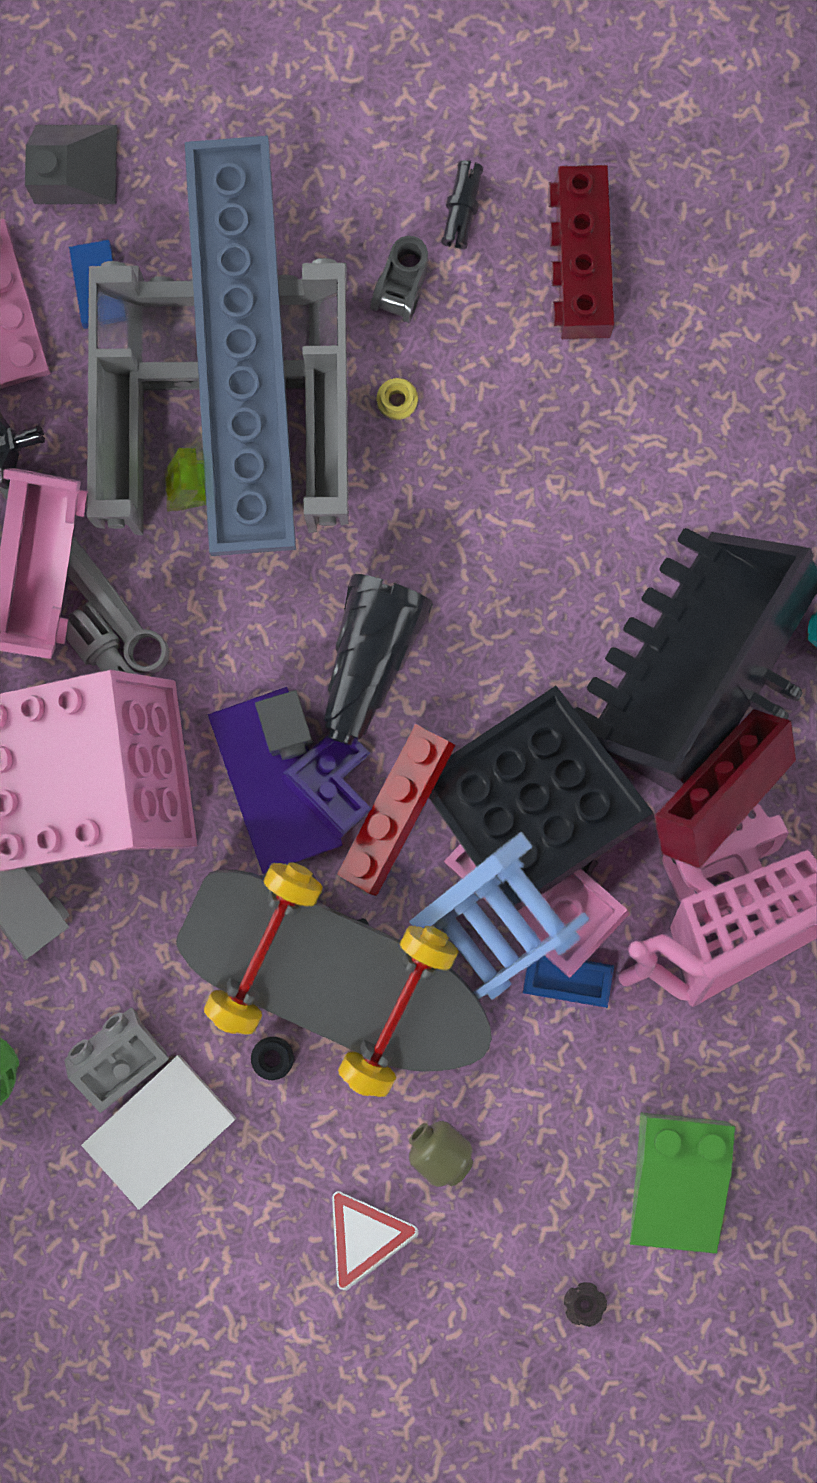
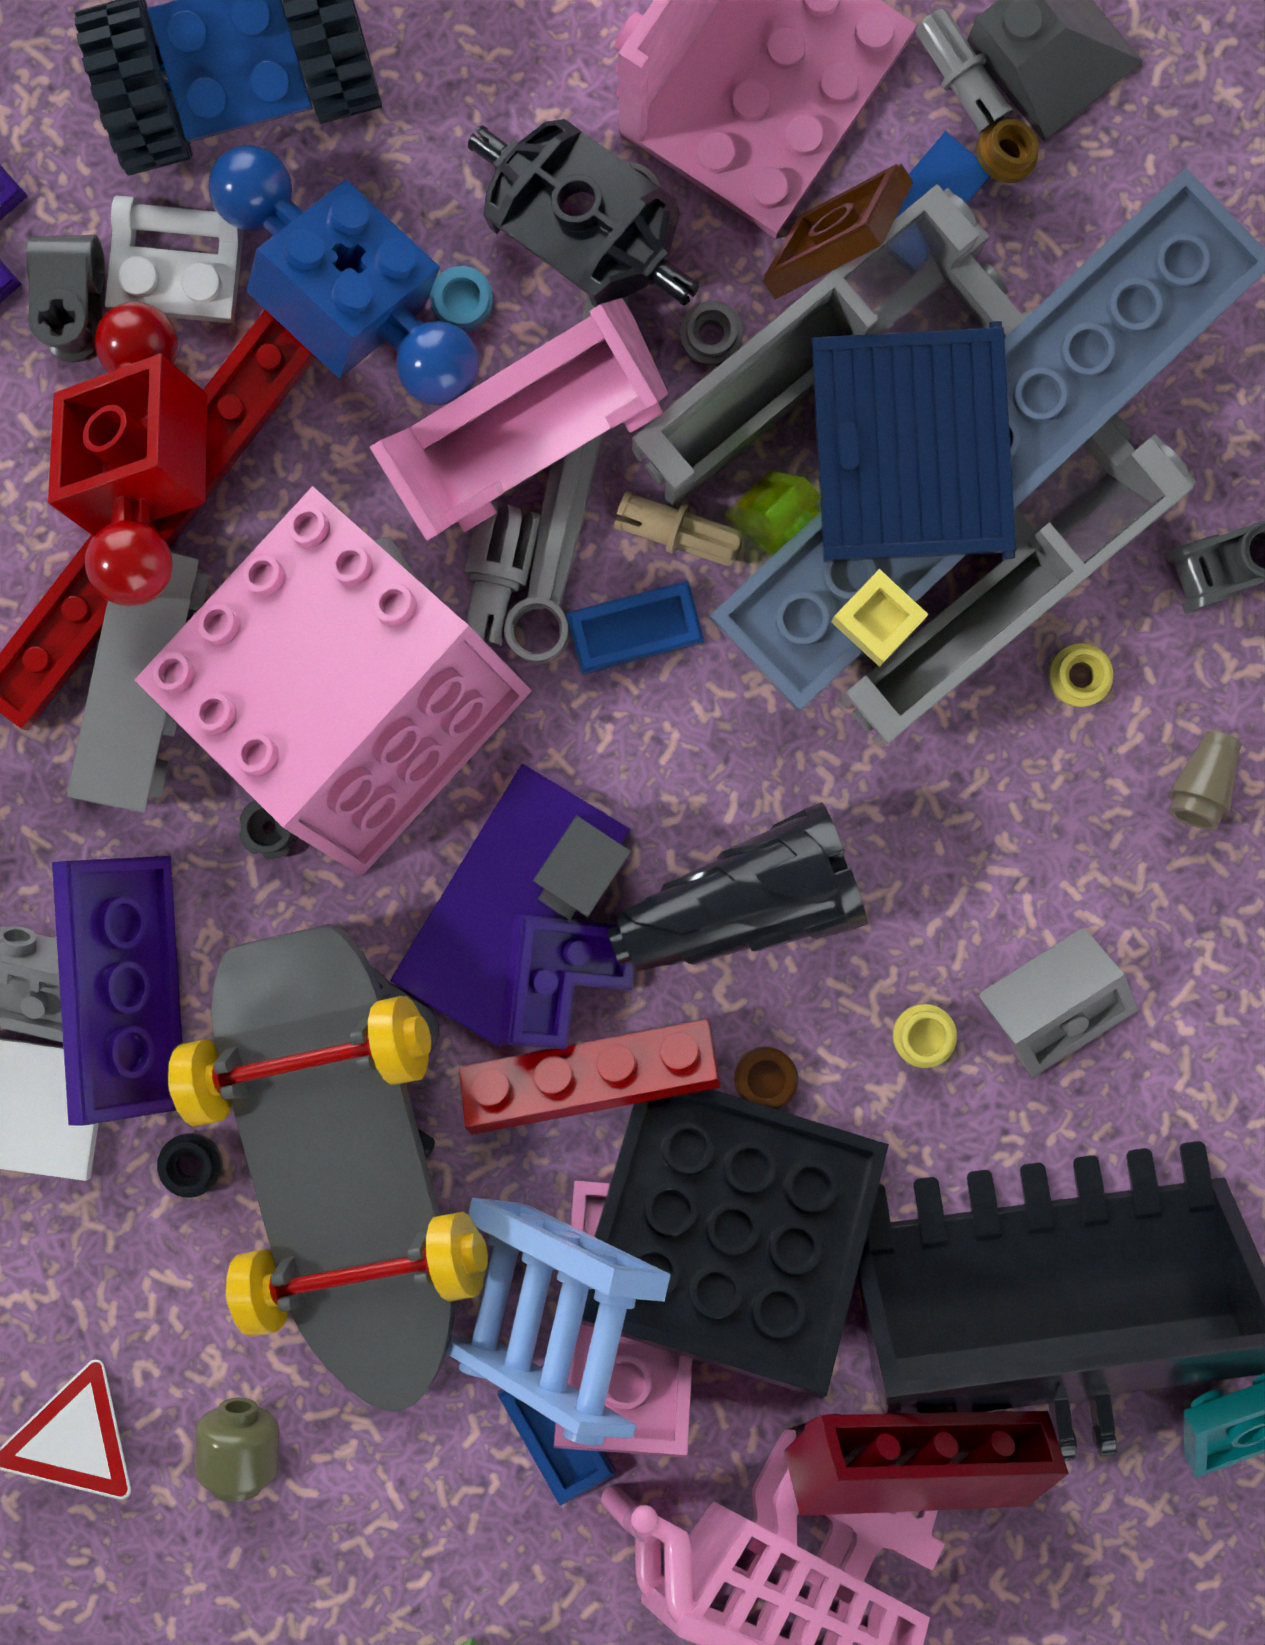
camera: 50 degrees right, 5 degrees up
none -> dark purple tile [52,856,183,1126]
none -> dark grey plate [239,801,299,859]
none -> blue tile [566,580,705,675]
none -> tan axle [614,490,742,566]
none -> light grey plate [680,301,743,366]
none -> reddish brown tile [734,1046,798,1109]
none -> reddish brown tile [763,164,914,299]
none -> dark blue piece [811,321,1016,562]
none -> light yellow plate [831,569,928,667]
none -> light yellow plate [892,1004,957,1068]
none -> light grey axle [916,8,1014,135]
none -> pearl gold plate [976,119,1039,183]
none -> light grey panel [980,929,1139,1078]
none -> dark tan cone [1168,731,1242,830]

